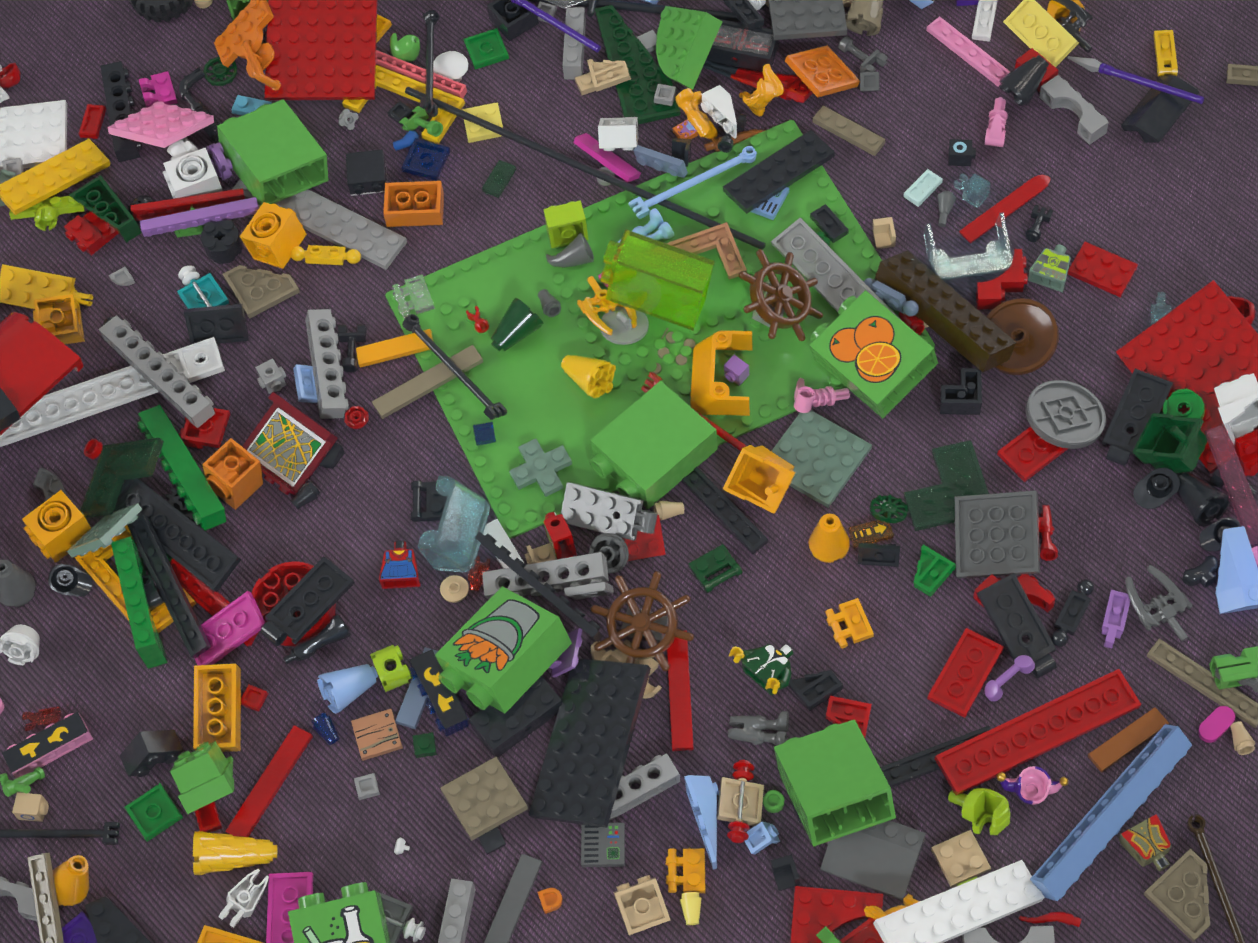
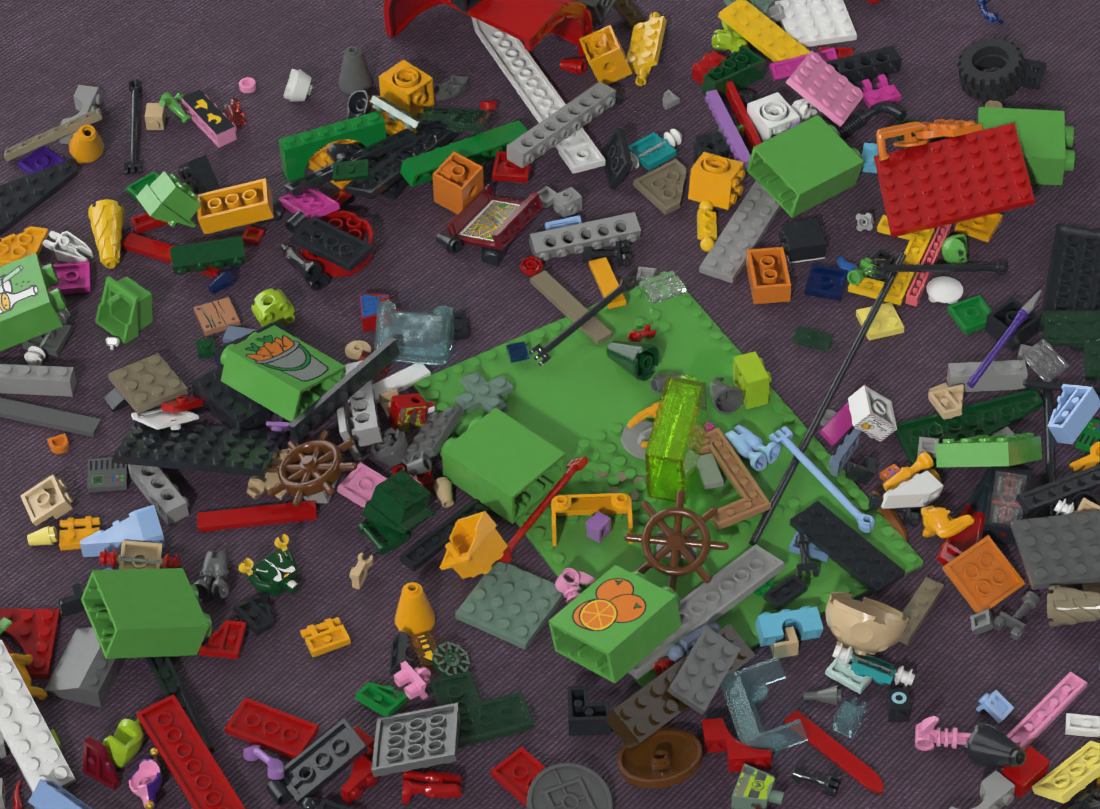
camera: 80 degrees right, 15 degrees down
light blue cone [317,664,378,714] -> none
light grey tile [354,773,380,800] -> none
yellow cone [561,355,616,398] -> none
tan plate [931,830,991,888] -> none
none -> dark red wing [83,737,120,790]
none -> bright green piece [95,276,153,344]
none -> white container [131,408,199,430]
none -> red plate [161,396,203,414]
none -> dark green wedge [169,236,247,275]
none -> dark green plate [333,159,370,182]
none -> bright pink plate [337,462,387,508]
none -> tan plate [350,553,373,589]
none -> dark green piece [362,470,436,534]
none -> bright pink hips [393,661,431,700]
none -> light grey plate [537,186,557,208]
none -> light grey tile [636,267,657,284]
none -> dark grey plate [667,626,741,715]
none -> medium azure arch [755,606,823,647]
none -> dark pink tile [769,48,838,81]
none -> black hinge [795,534,819,579]
none -> tan rock [826,592,909,656]
none -> plate [832,643,915,688]
none -> light blue bracket [976,690,1014,723]

